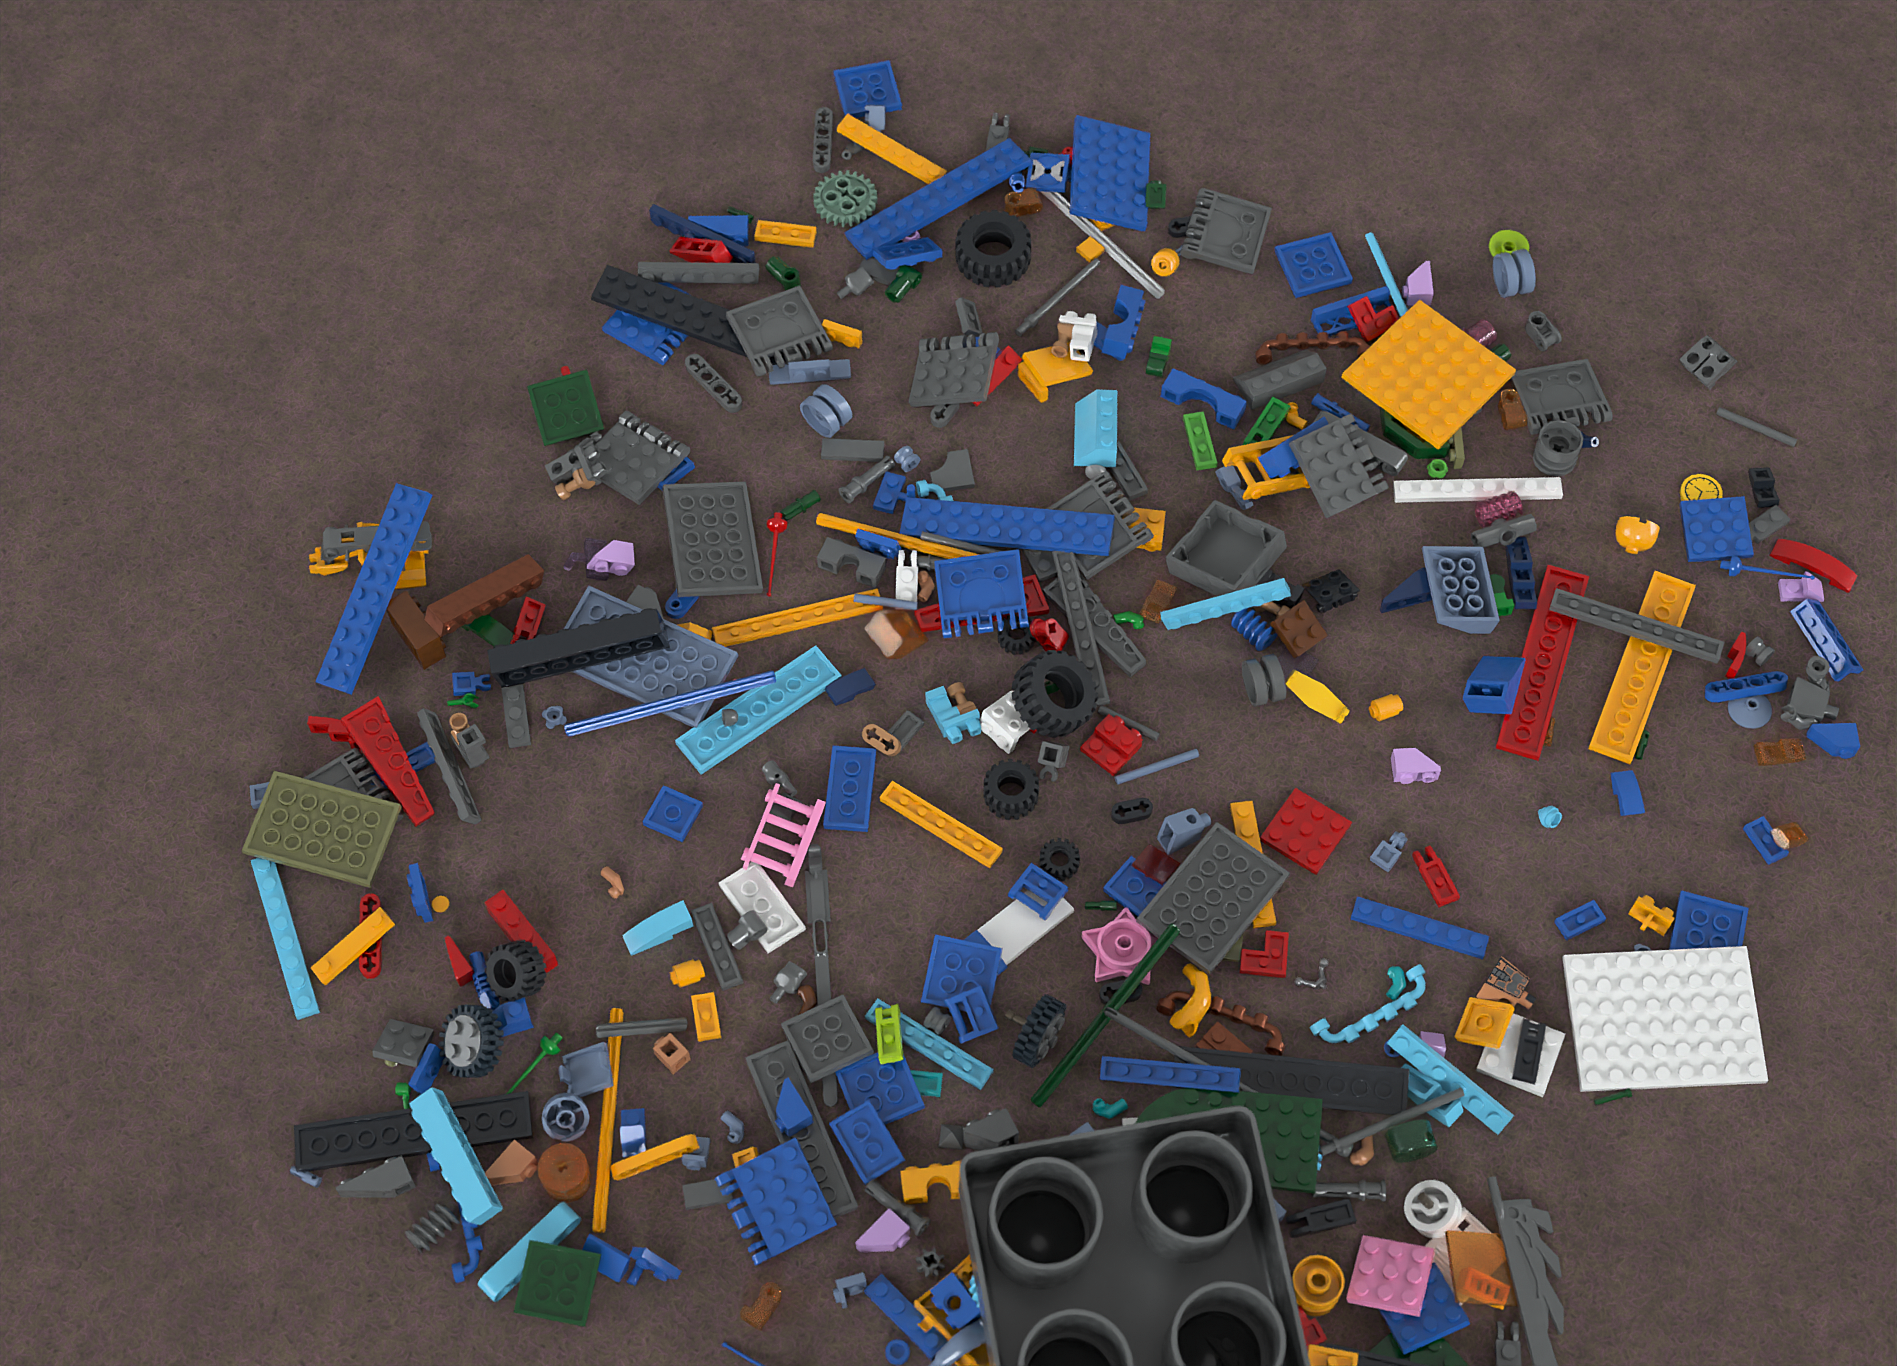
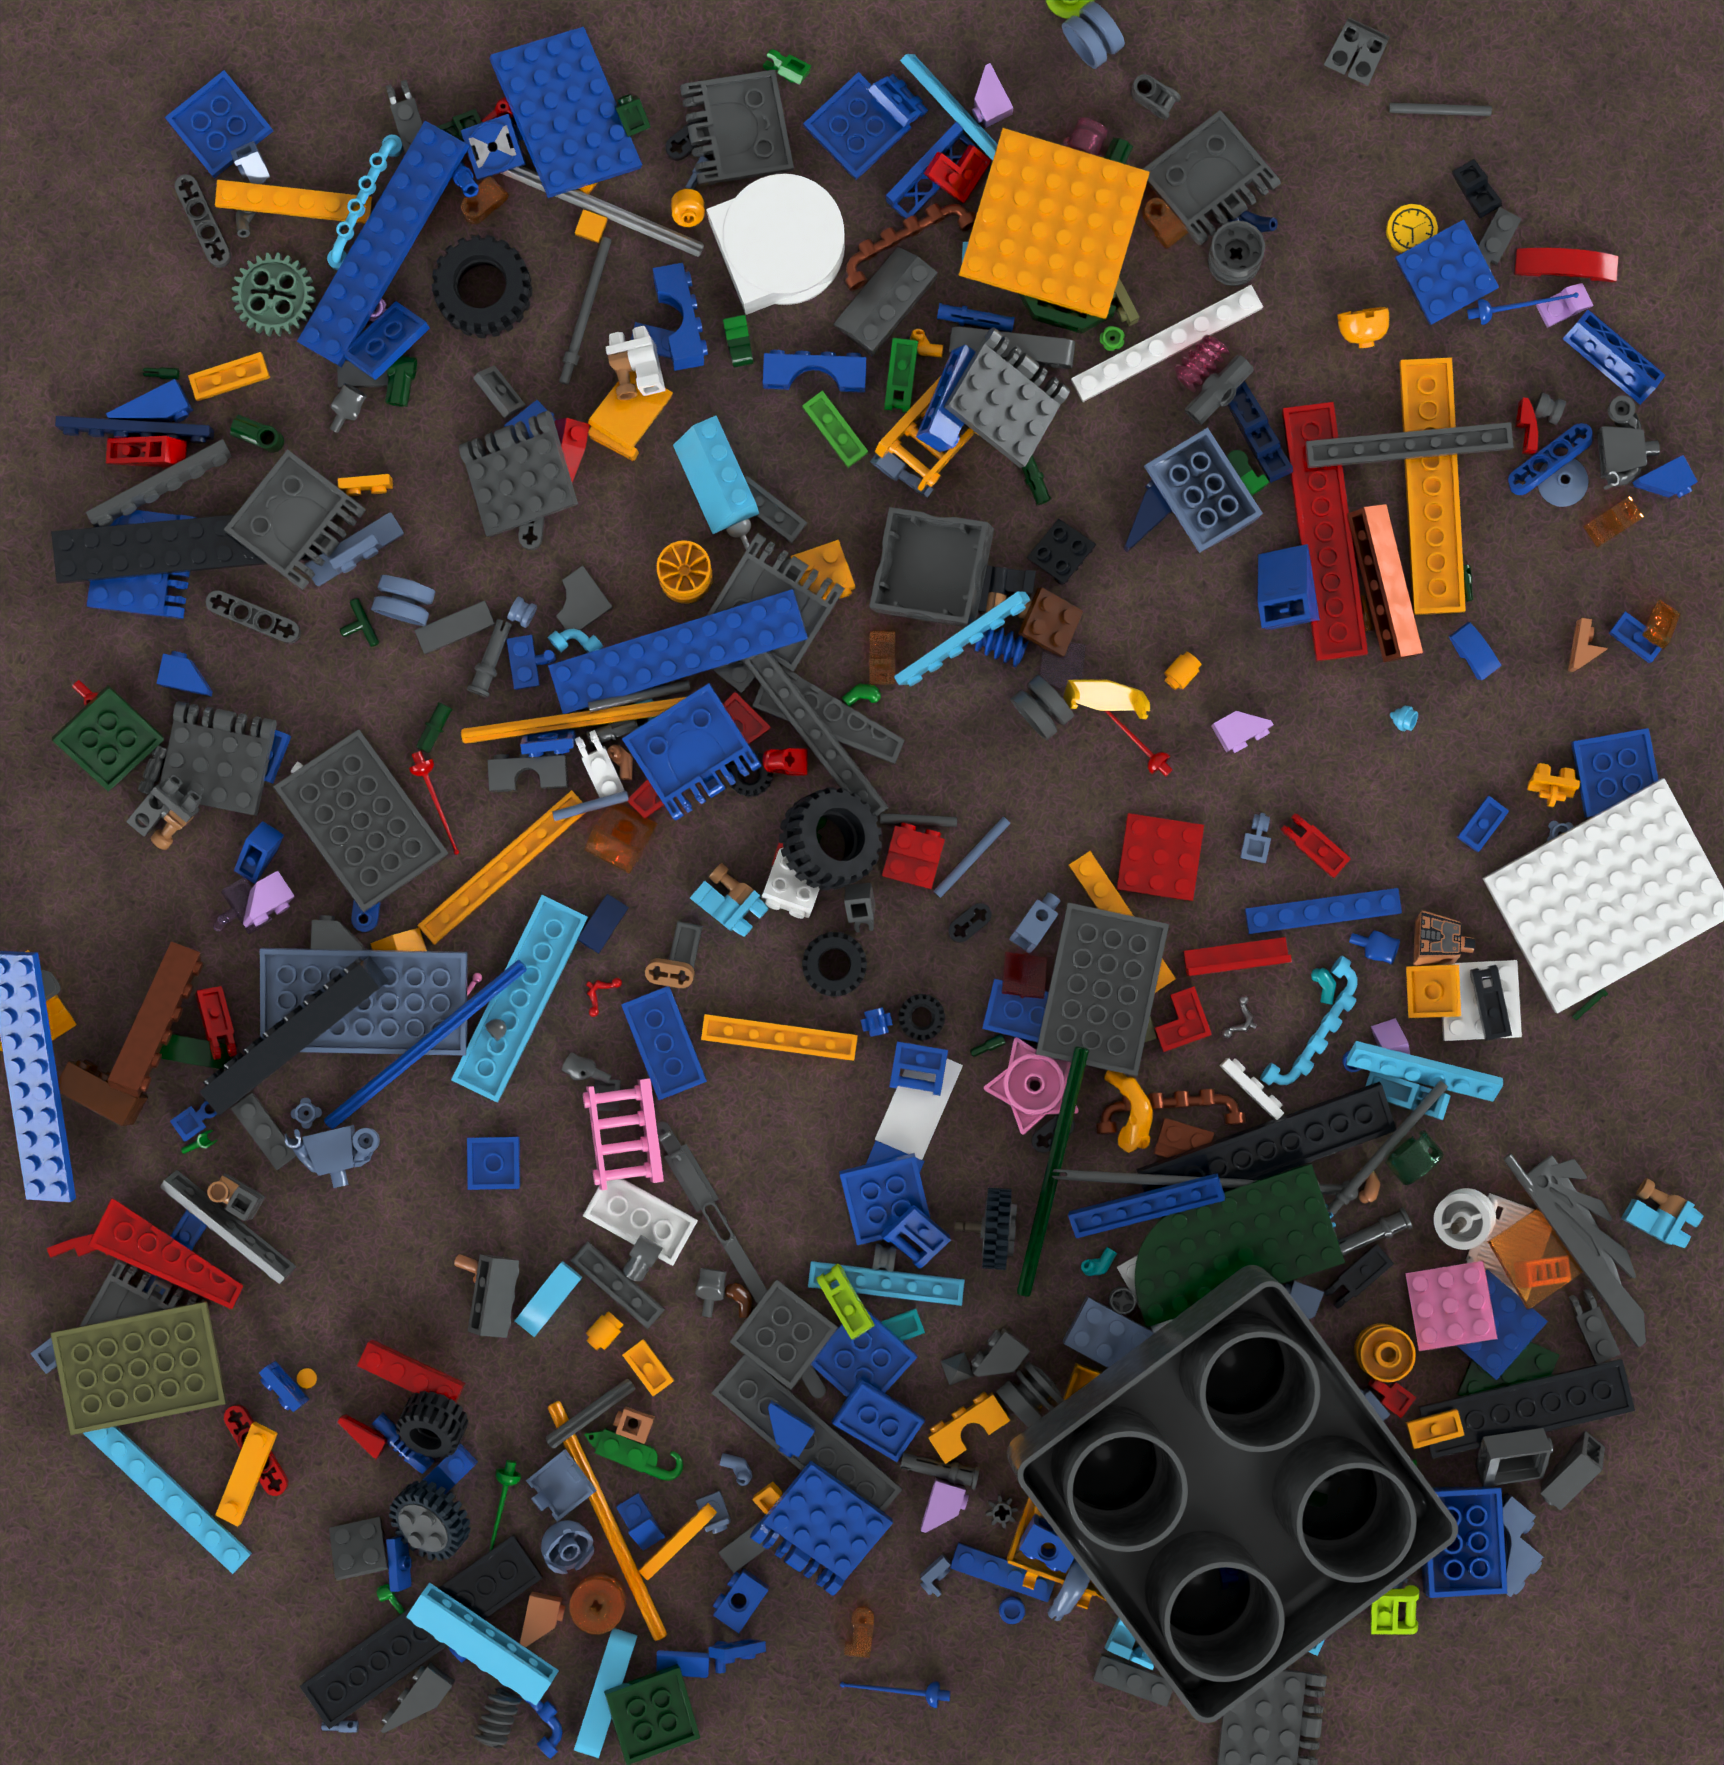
camera: 25 degrees left, 25 degrees up
none -> blue slope [156,651,213,697]
none -> blue slope [234,821,284,884]
none -> sand blue torso [285,1125,380,1188]
none -> medium azure bar [327,135,403,270]
none -> dark green piece [340,598,379,647]
none -> dark grey brick [468,1254,519,1338]
none -> green plate [584,1428,683,1481]
none -> red piece [586,978,622,1017]
none -> light orange wheel [657,541,713,604]
none -> white brick [706,174,845,315]
none -> blue brick [713,1568,769,1633]
none -> green plate [763,49,812,85]
none -> blue gear [861,1008,893,1037]
none -> blue plate [868,74,928,127]
none -> dark green pin [1022,454,1052,506]
none -> red sword [1105,711,1173,777]
none -> red fence [1183,937,1292,976]
none -> white plate [1219,1058,1284,1120]
none -> brick [1347,504,1423,663]
none -> blue piece [1349,930,1400,965]
none -> nougat slope [1568,618,1607,672]
none -> medium azure hips [1621,1178,1703,1248]

